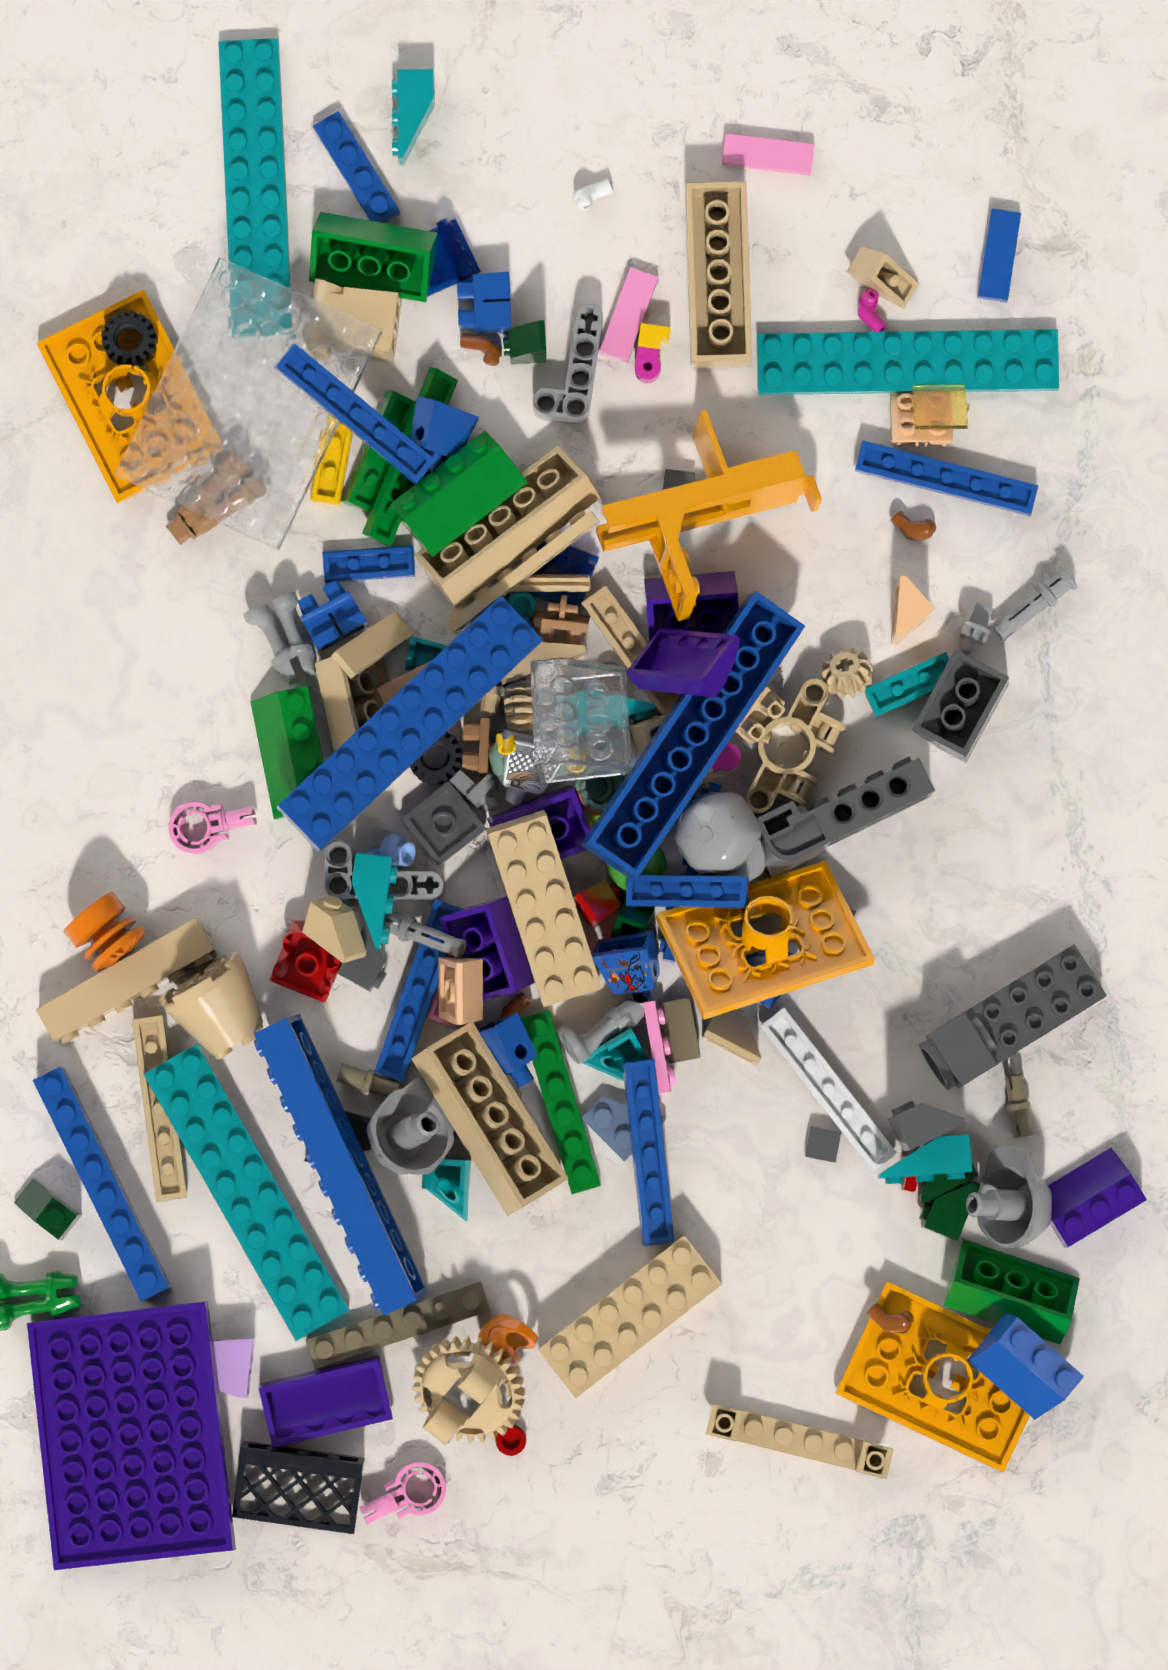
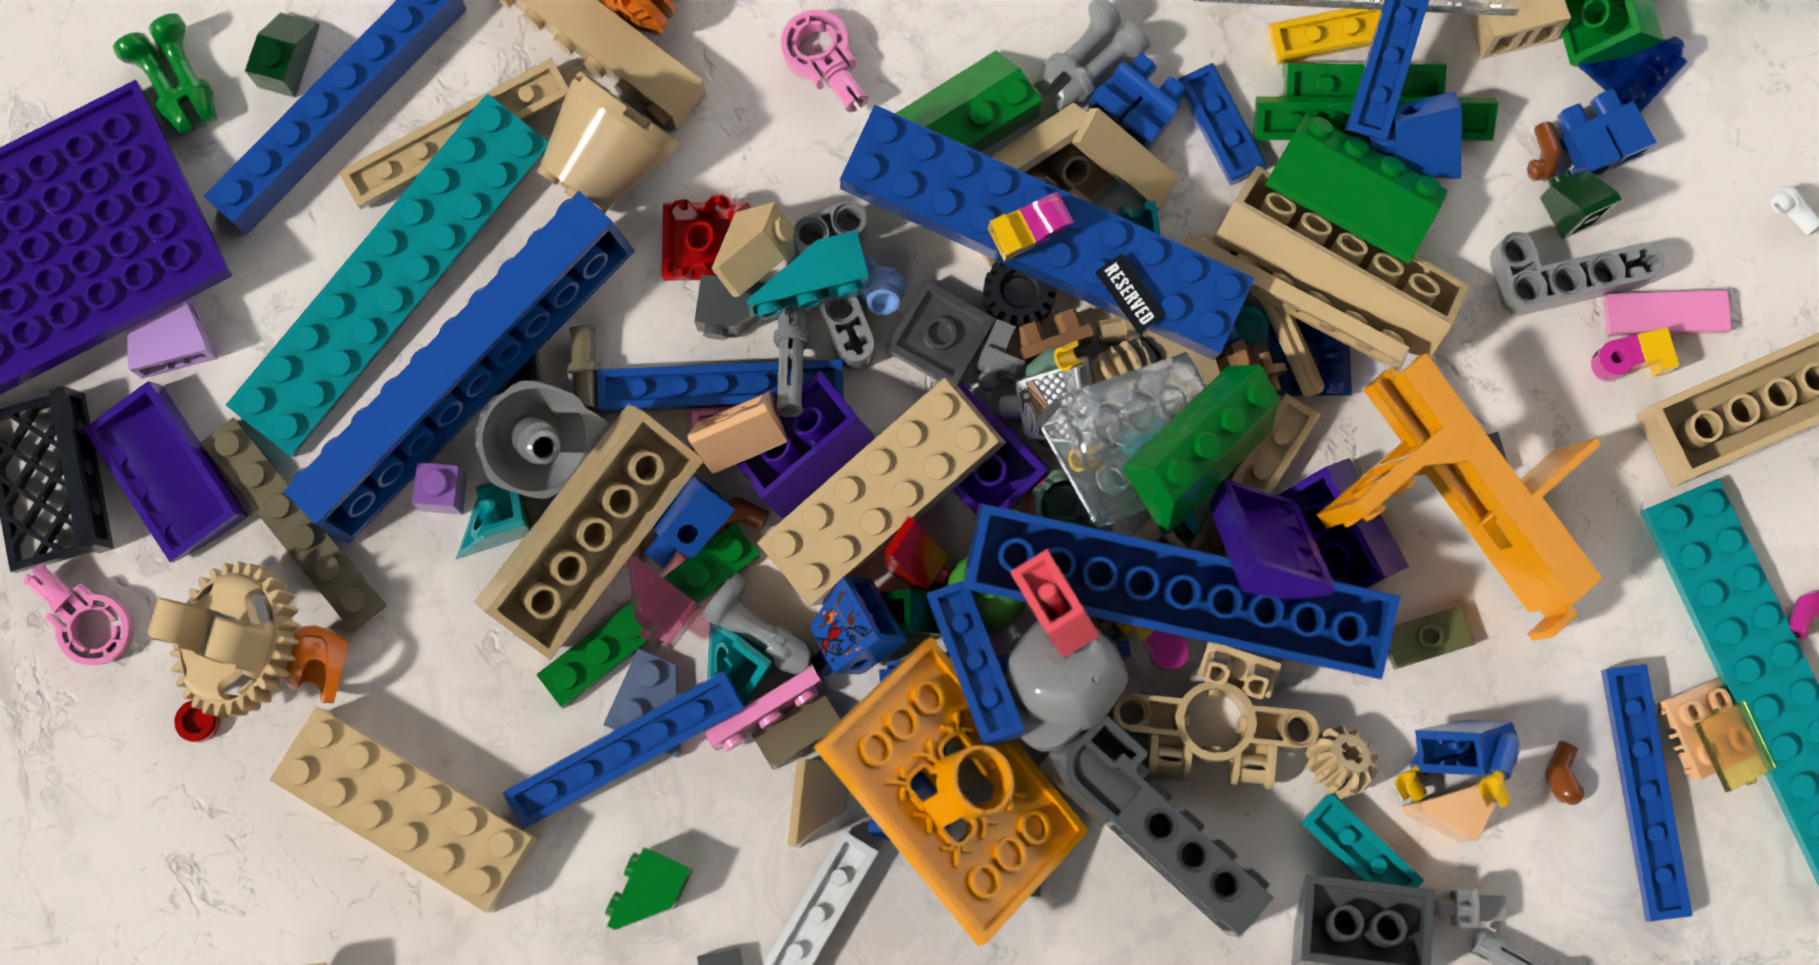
camera: 65 degrees right, 5 degrees down
none -> medium lavender brick [412,462,467,515]
none -> green slope [605,847,693,930]
none -> clear pink slope [627,555,702,650]
none -> leg [987,192,1074,262]
none -> coral slope [1010,549,1100,658]
none -> black sticker [1095,253,1165,334]
none -> green slope [1122,365,1280,535]
none -> olive plate [1388,605,1475,670]
none -> blue torso [1395,720,1521,808]

